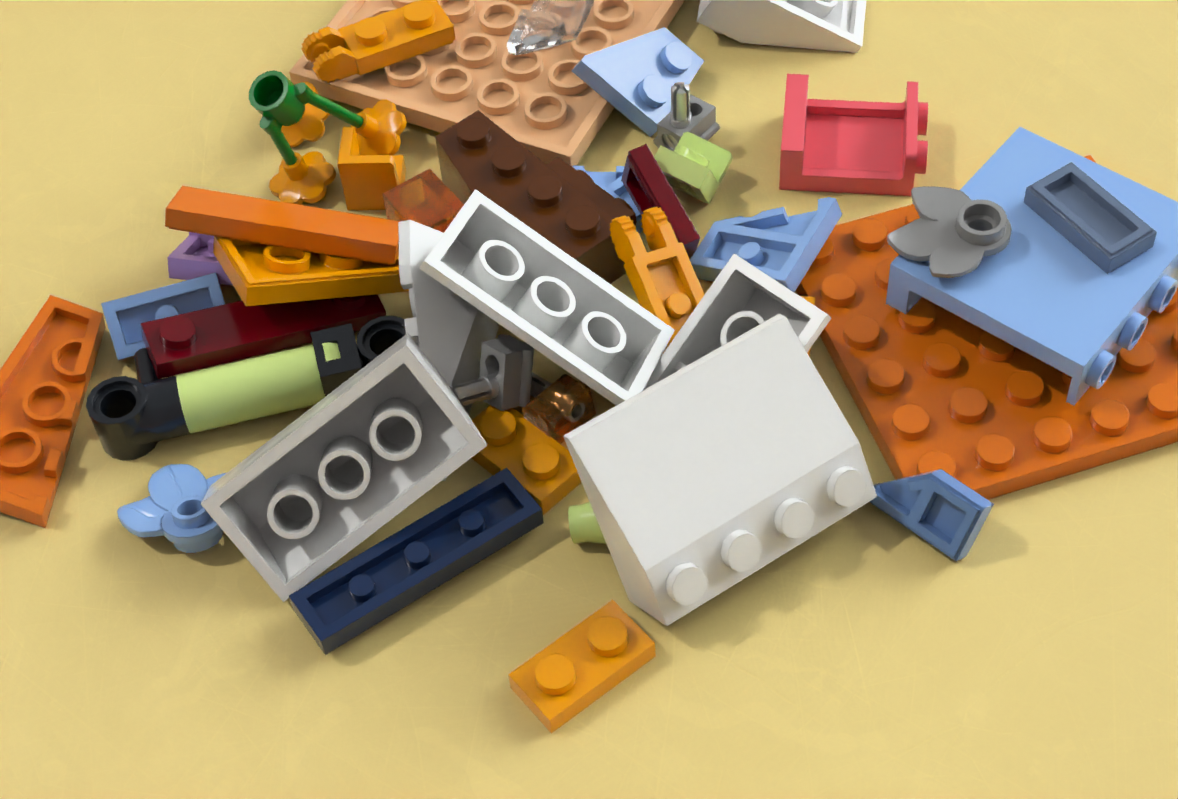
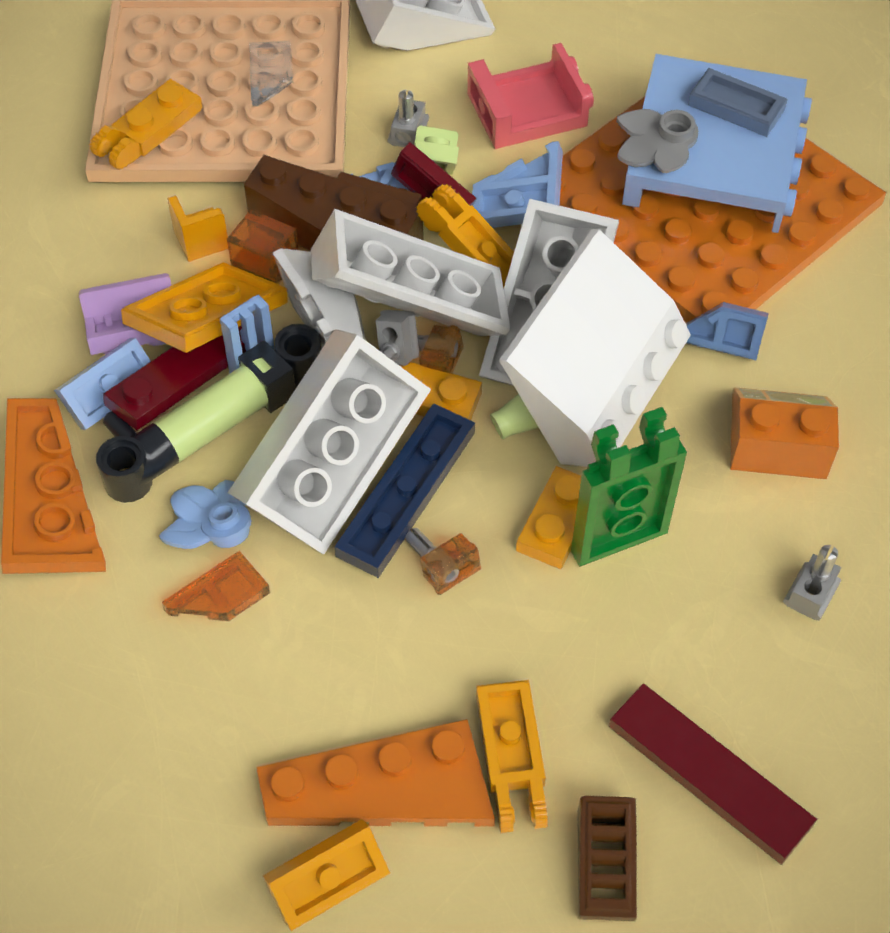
camera: 30 degrees left, 5 degrees up
orange tile [165,186,400,265] -> none
light orange plant [249,70,406,205] -> none
light blue wing [572,27,704,137] -> none
none -> clear orange tile [162,550,270,621]
none -> light blue tile [220,295,275,373]
none -> clear orange piece [405,528,481,595]
none -> green tile [571,407,687,567]
none -> orange slope [730,387,839,479]

